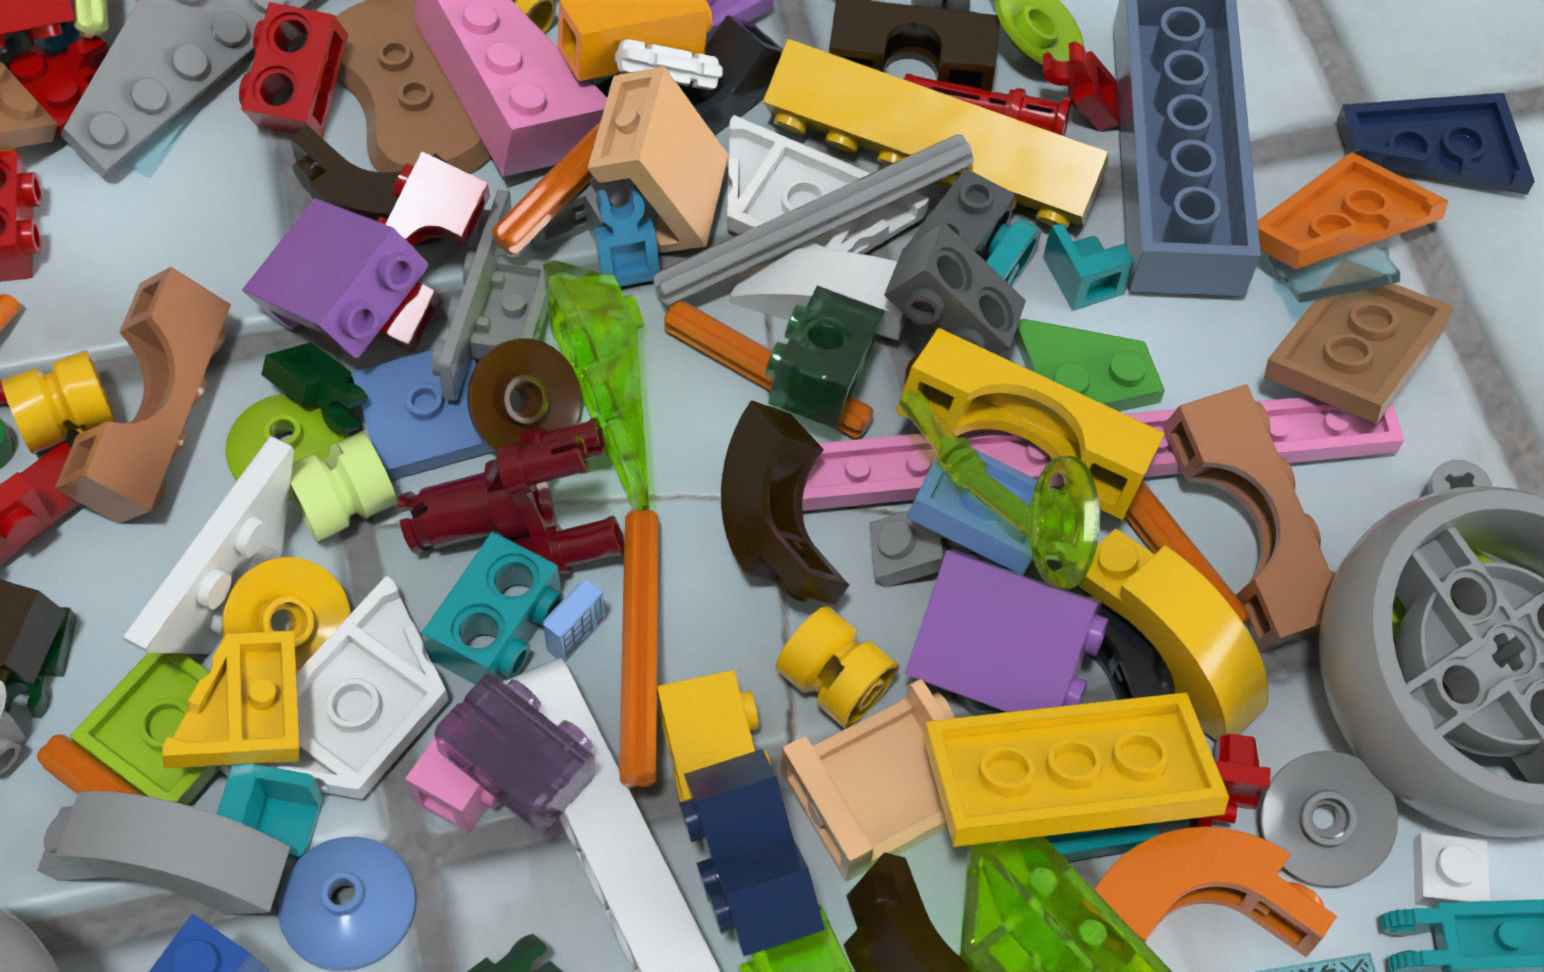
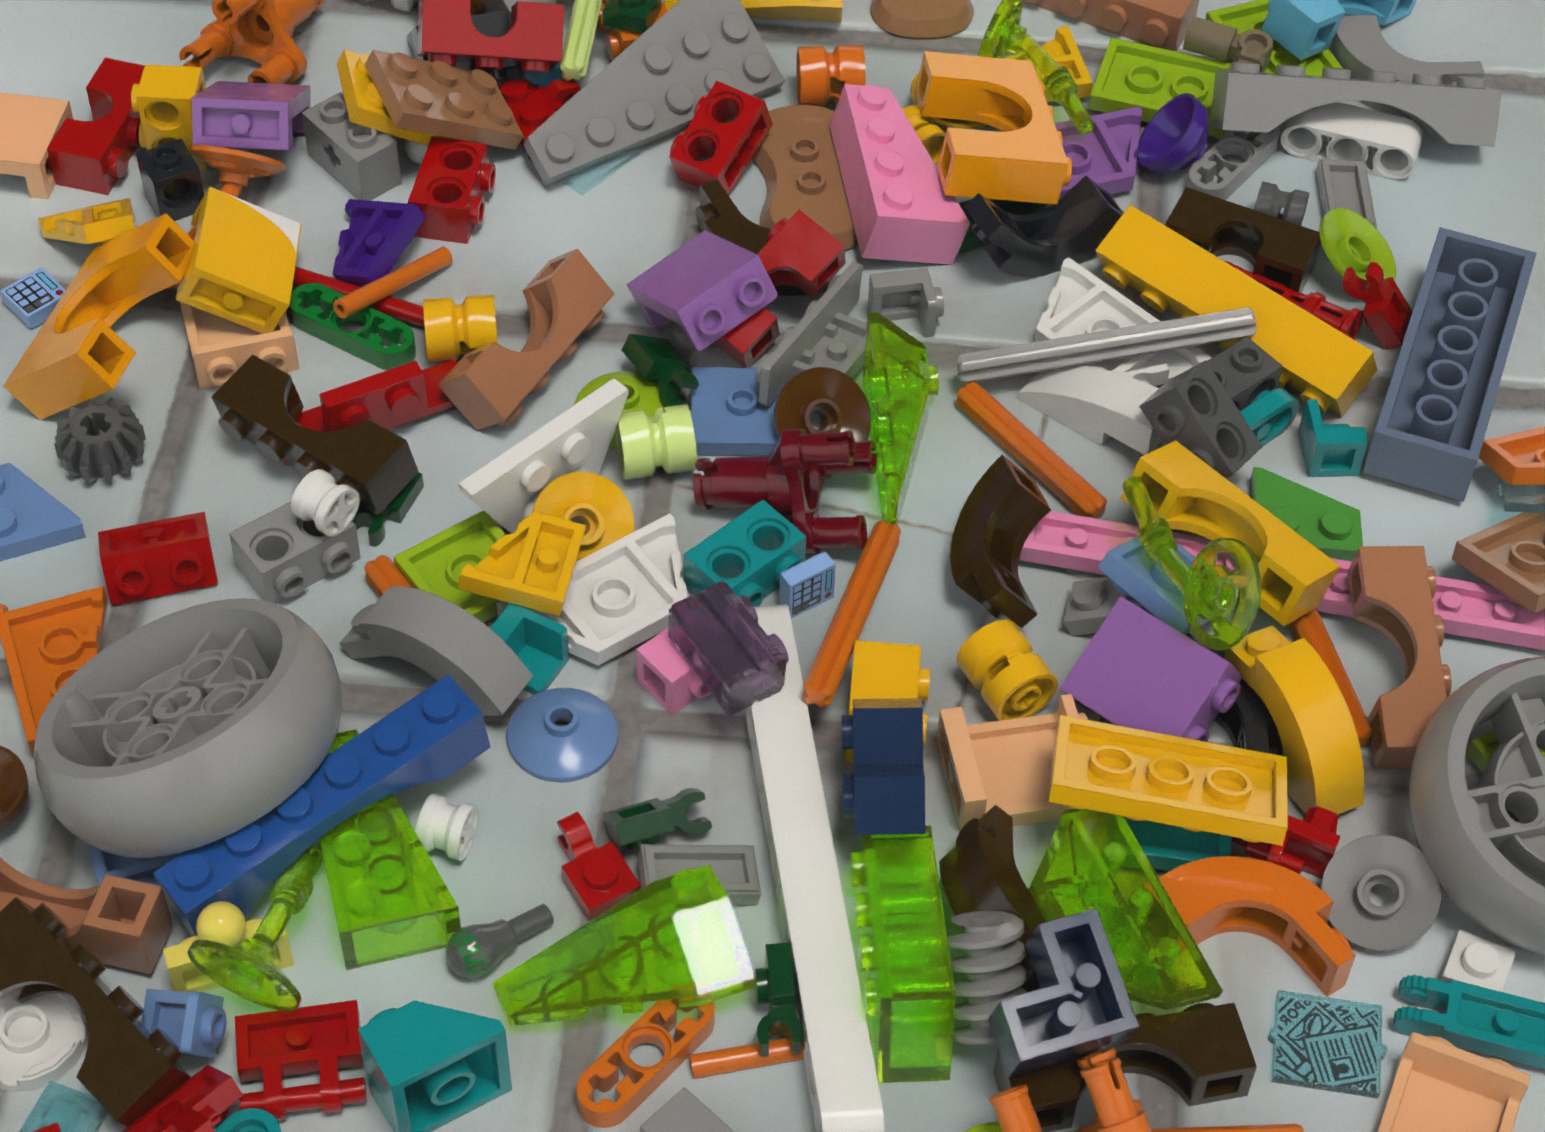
camera: 20 degrees right, 10 degrees down
orange axle [492,123,600,255] -> none
light nougat panel [587,66,729,253] -> none
dark azure plate [593,184,660,290] -> none
white axle [614,39,723,90] -> none
clear green brick [765,285,885,429] -> none

